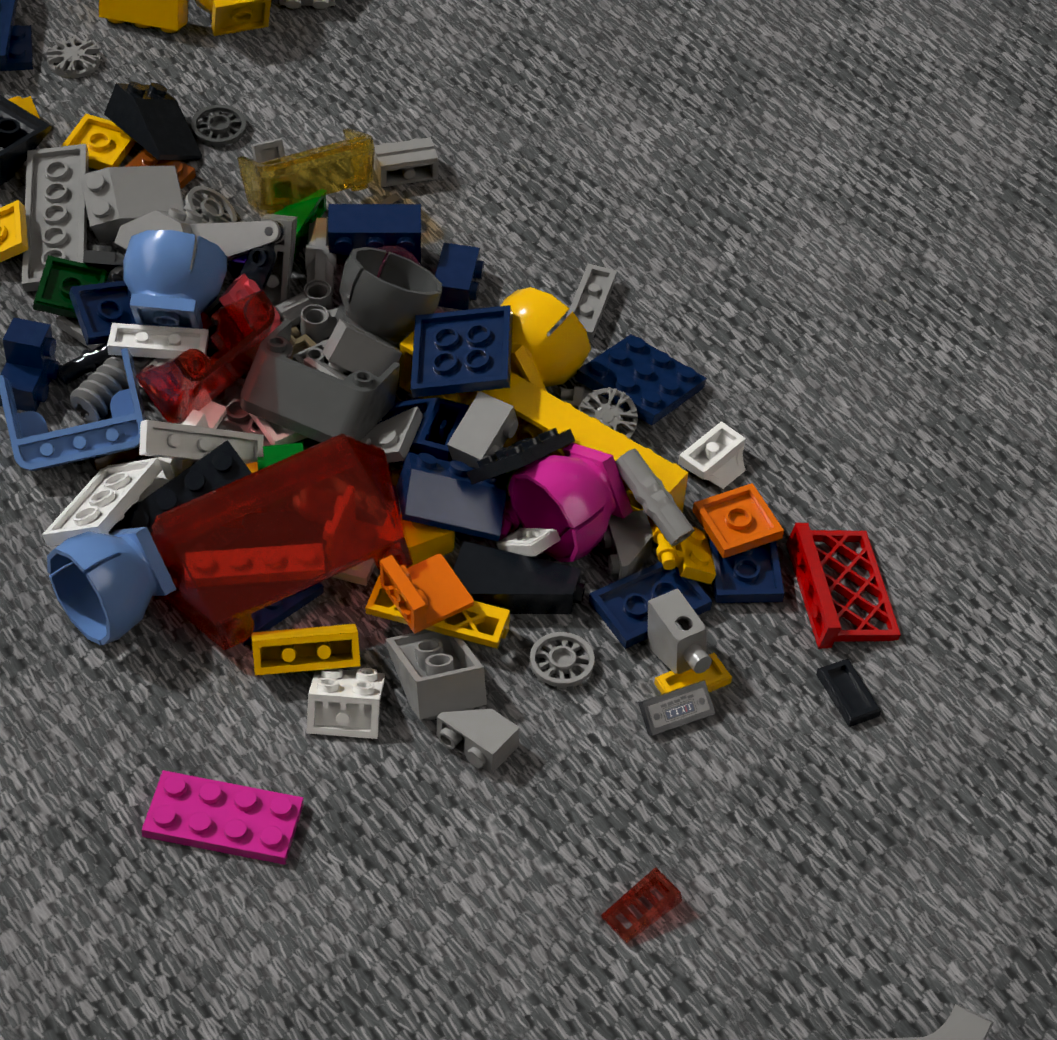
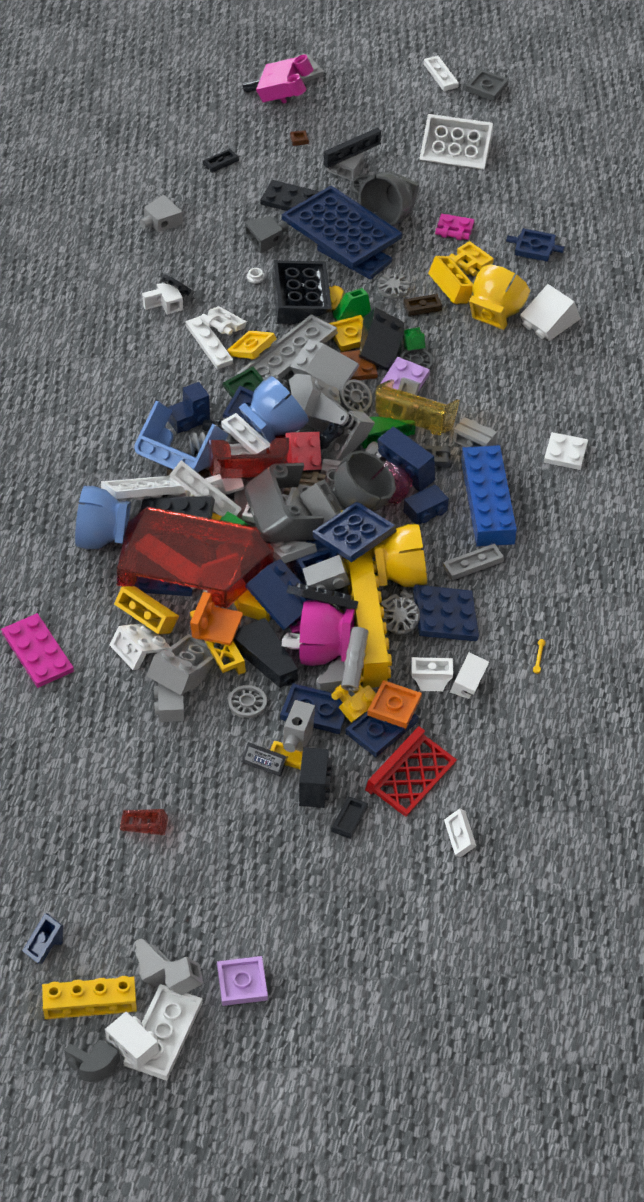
camera: 50 degrees right, 0 degrees up
none -> light grey brick [146,649,198,695]
none -> lavender plate [217,956,268,1006]
none -> black brick [299,747,333,808]
none -> green slope [333,288,371,321]
none -> lavender plate [380,357,430,393]
none -> dark brown plate [403,294,442,316]
none -> green brick [403,327,426,350]
none -> white plate [444,809,476,857]
none -> white hinge [450,652,489,699]
none -> blue brick [461,445,517,547]
none -> yellow hinge [533,639,546,674]
none -> white plate [544,432,588,470]

